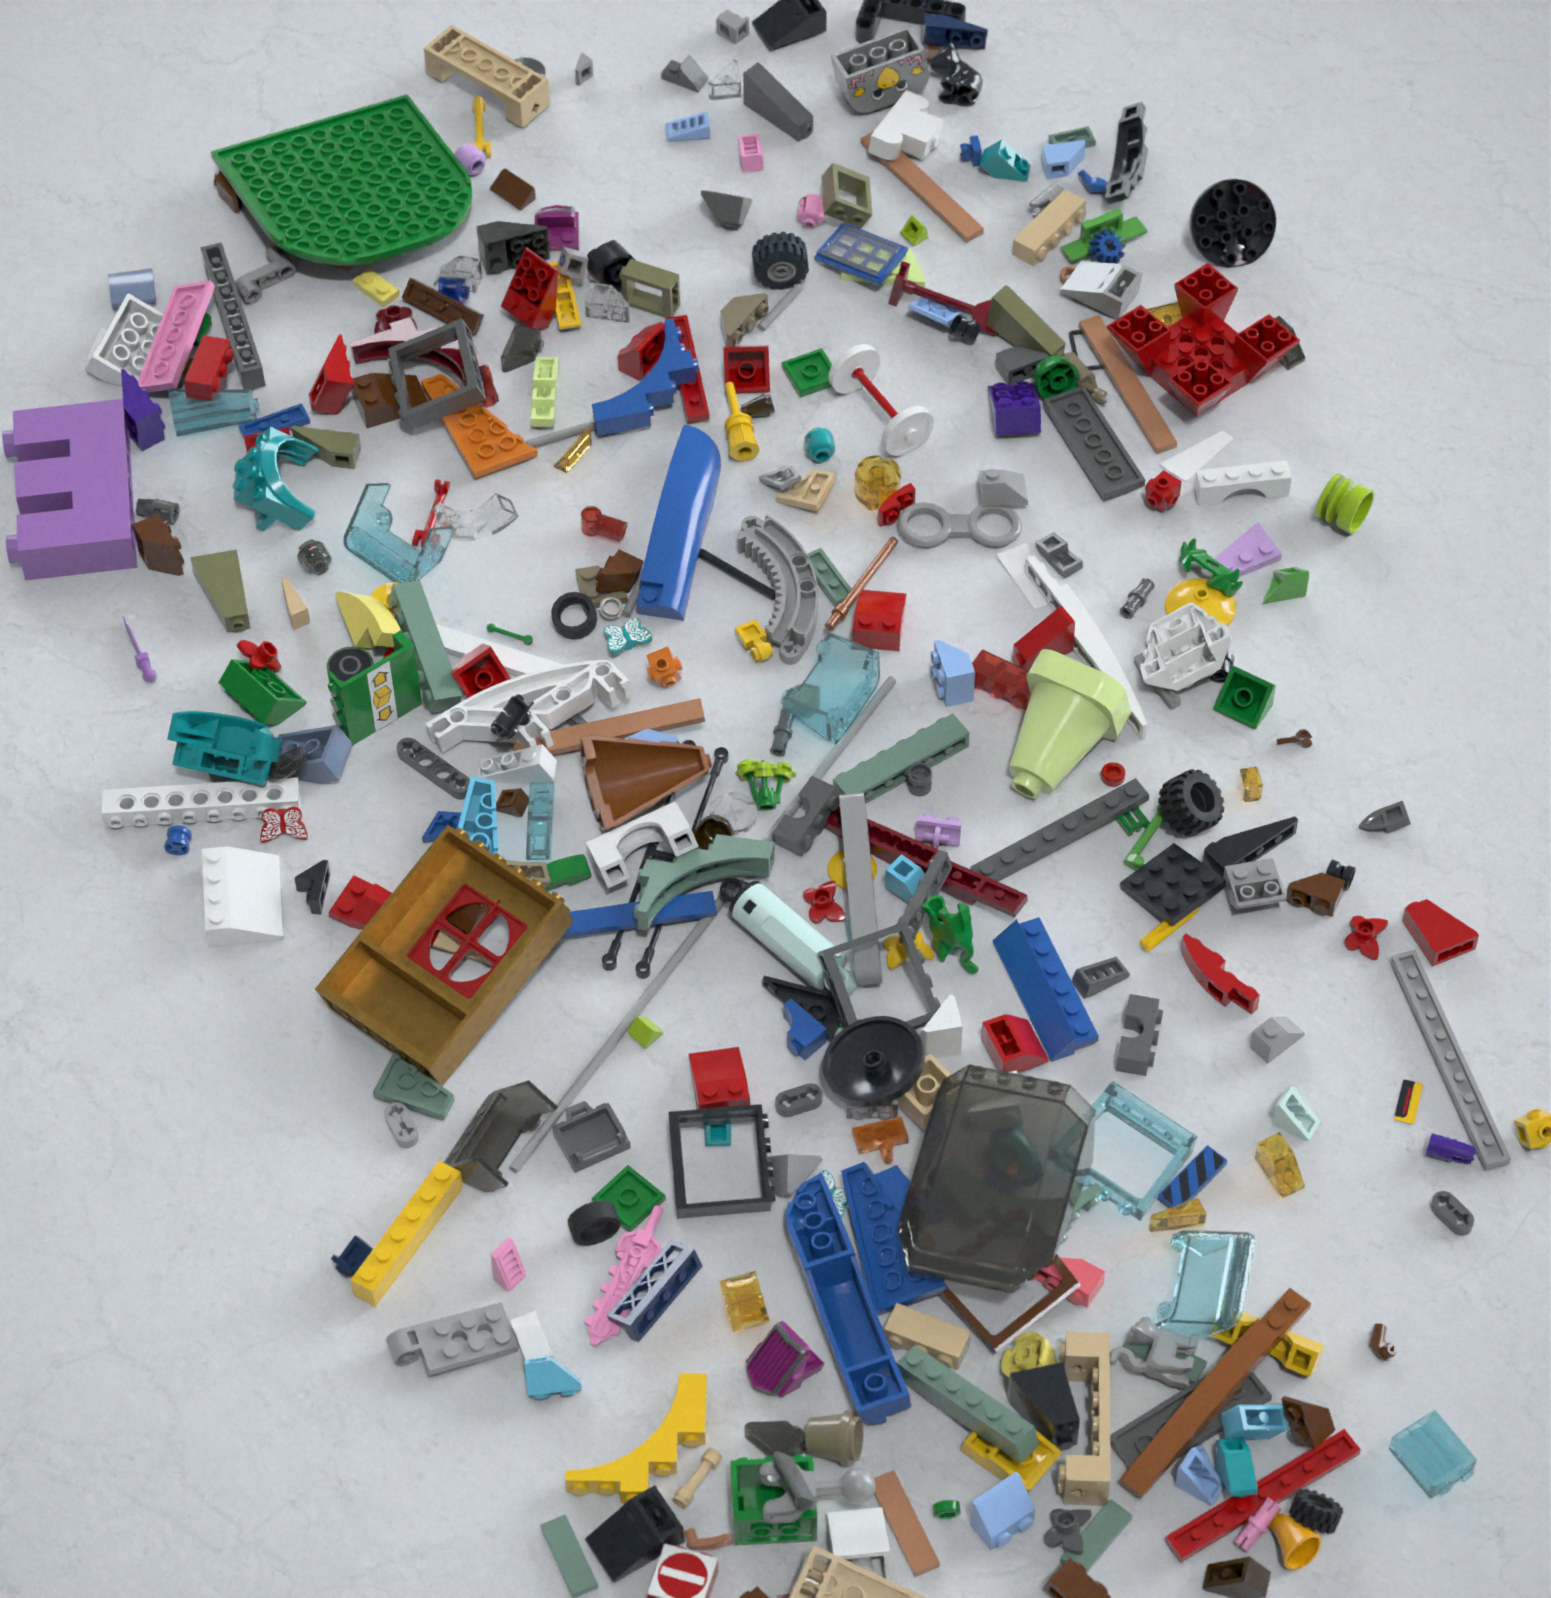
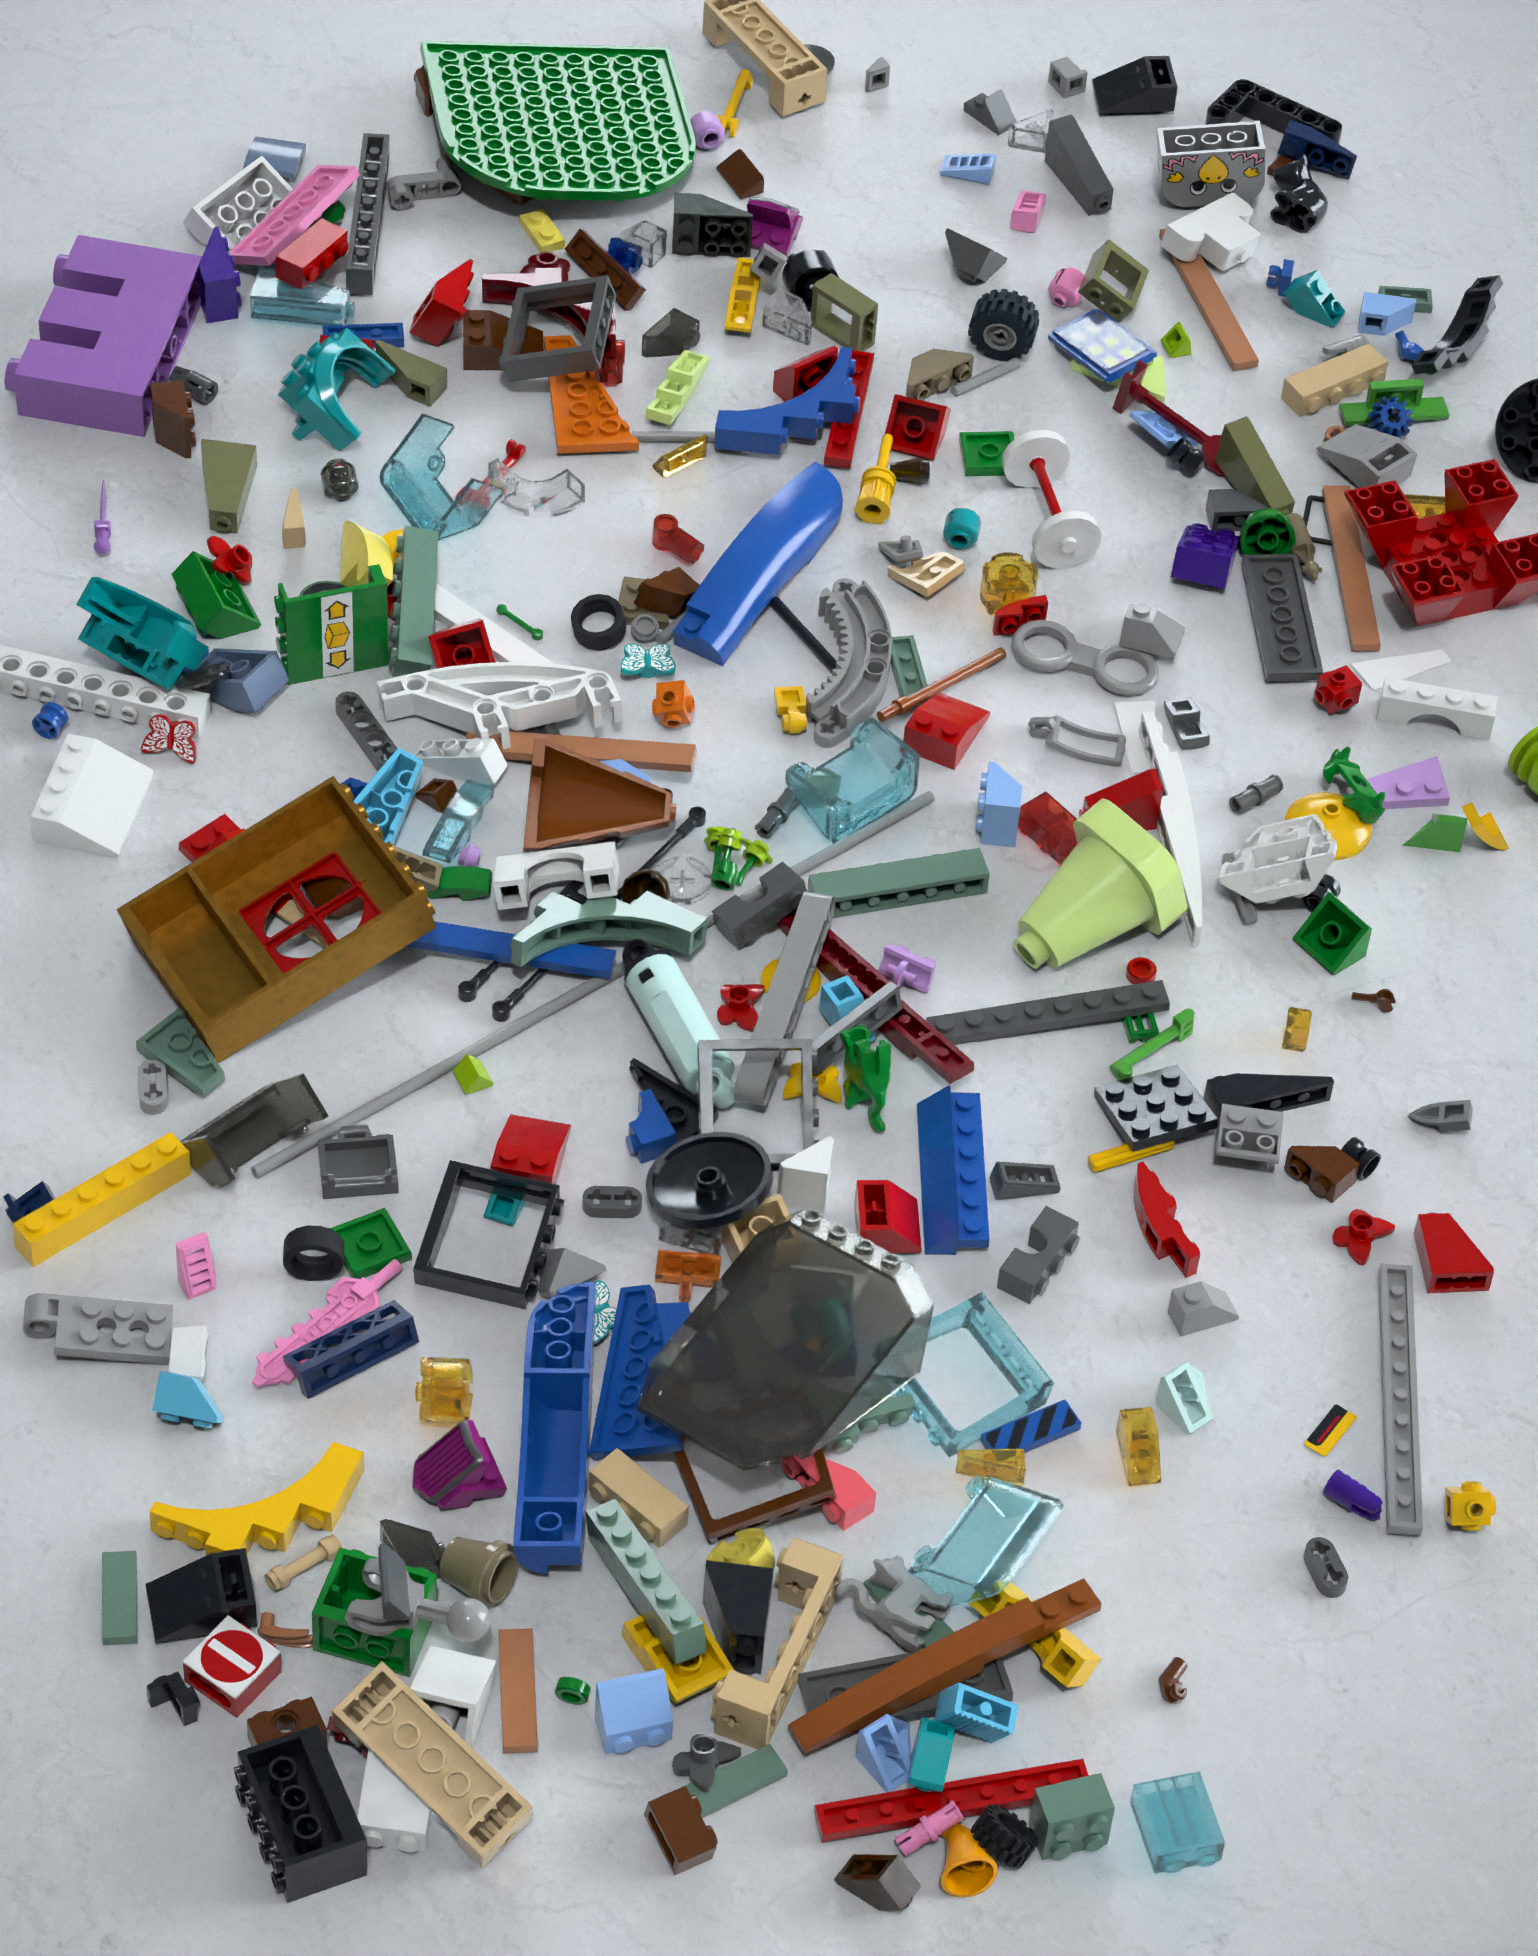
camera: 15 degrees right, 5 degrees down
black slope [295,860,331,915] -> none
black hinge [490,694,534,743] -> none
red slope [500,248,559,329] -> none
dark grey wheel [907,763,932,797] -> none
black tyre [1158,769,1225,837] -> none
reddish brown slope [1281,1396,1336,1449] -> none
none -> lavender plate [457,842,481,867]
none -> light grey sword [1028,715,1126,766]
none -> sand green brick [1028,1773,1115,1860]
none -> yellow slope [1462,802,1509,851]

